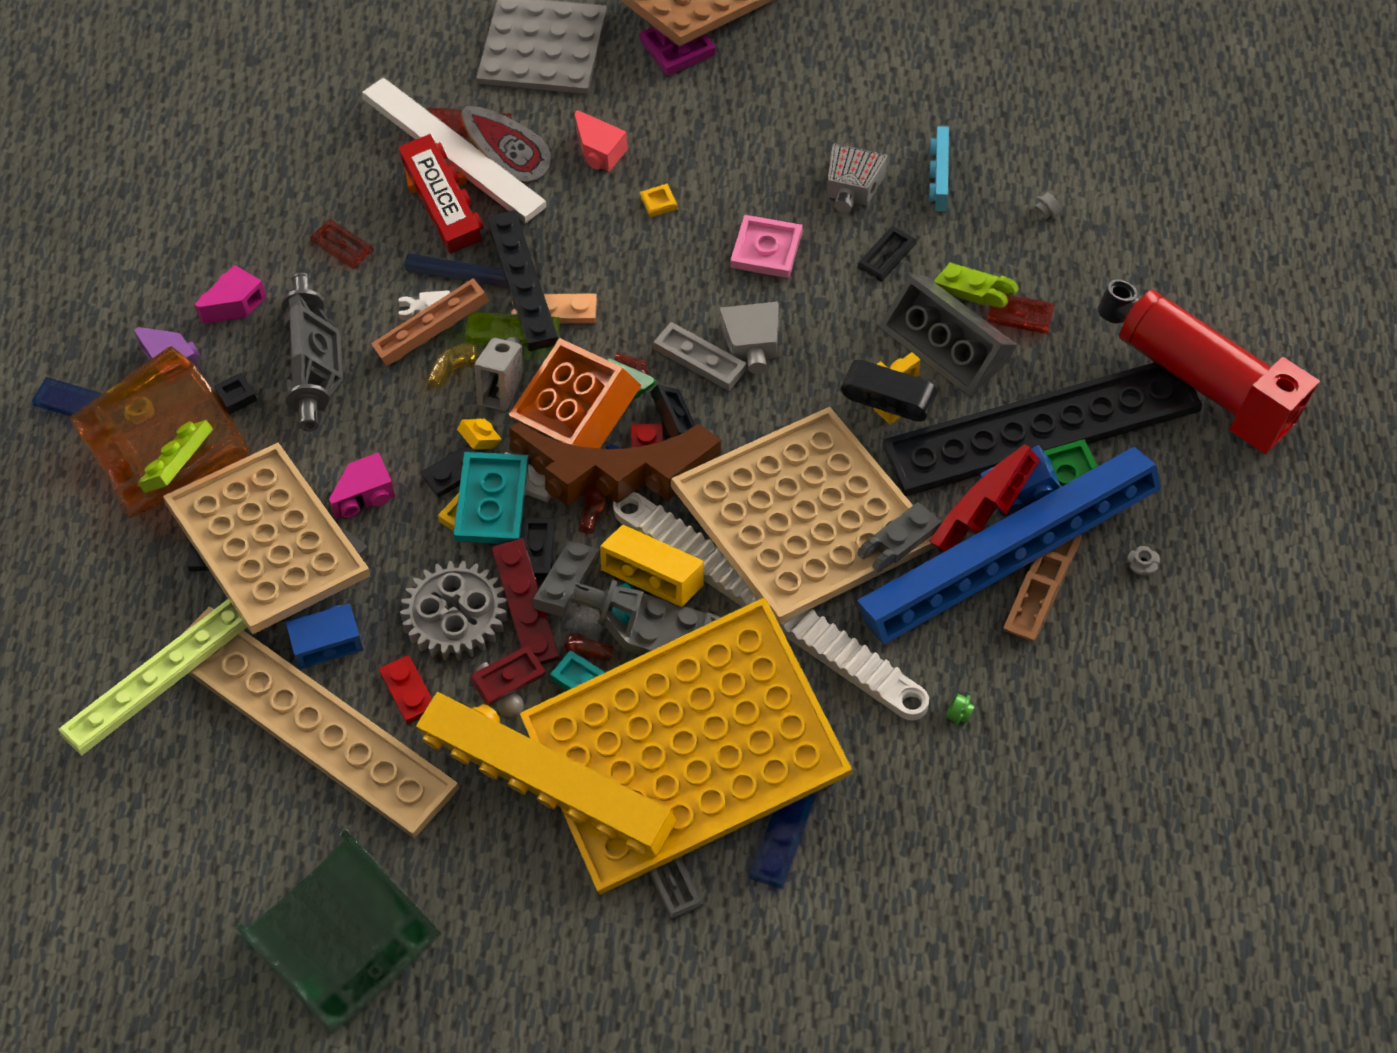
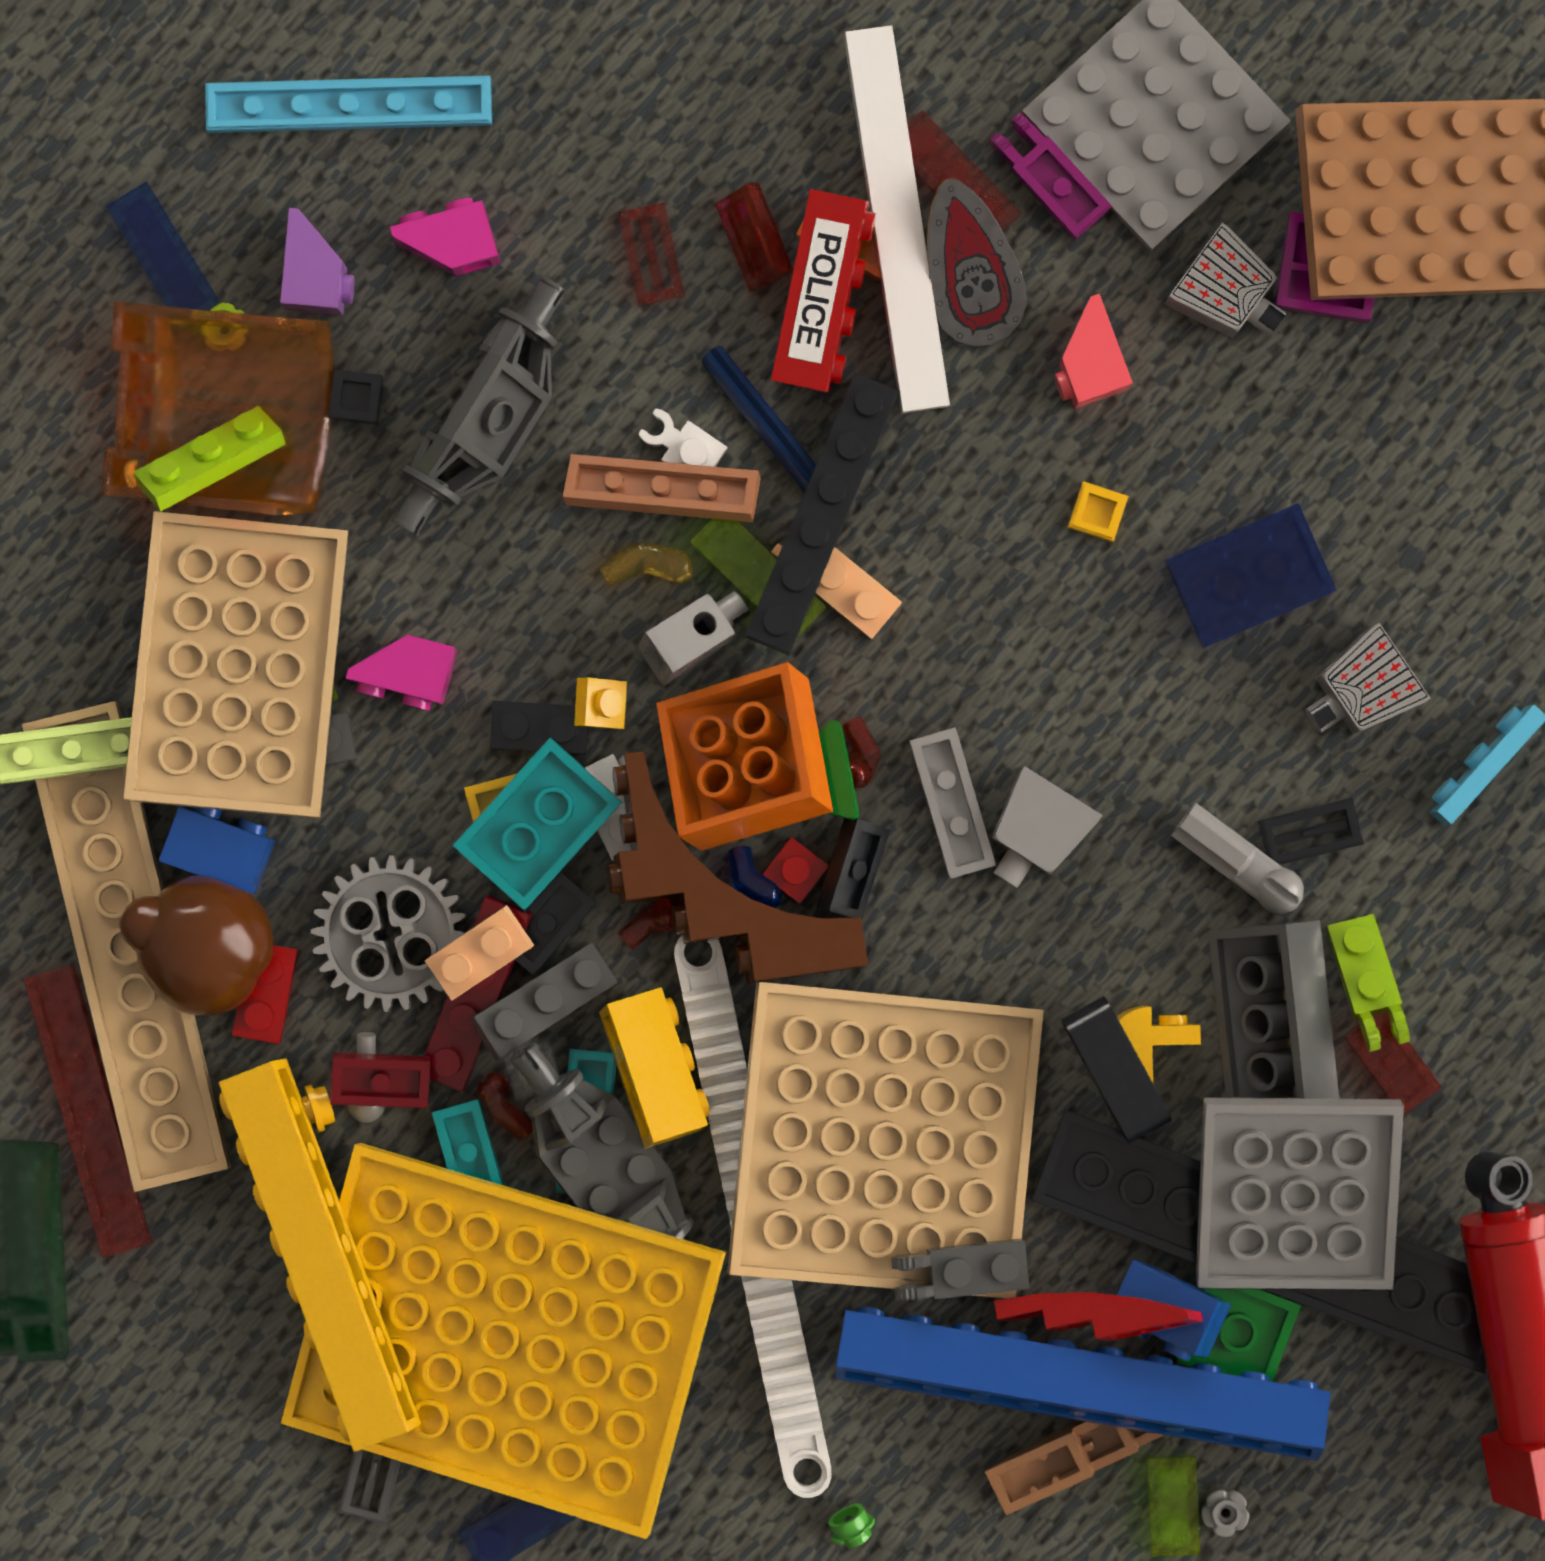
camera: 35 degrees right, 30 degrees up
bright pink plate [730,215,803,278] -> none
none -> clear red plate [24,965,153,1258]
none -> reddish brown piece [119,875,274,1016]
none -> medium azure tile [205,76,492,133]
none -> light nougat plate [425,905,534,1001]
none -> clear red plate [715,182,793,292]
none -> magenta hinge [989,113,1112,241]
none -> clear neon green plate [1146,1455,1200,1557]
none -> light grey torso [1164,222,1287,338]
none -> clear blue plate [1165,503,1337,648]
none -> light grey piece [1171,802,1304,915]
none -> light grey plate [1196,1098,1404,1290]

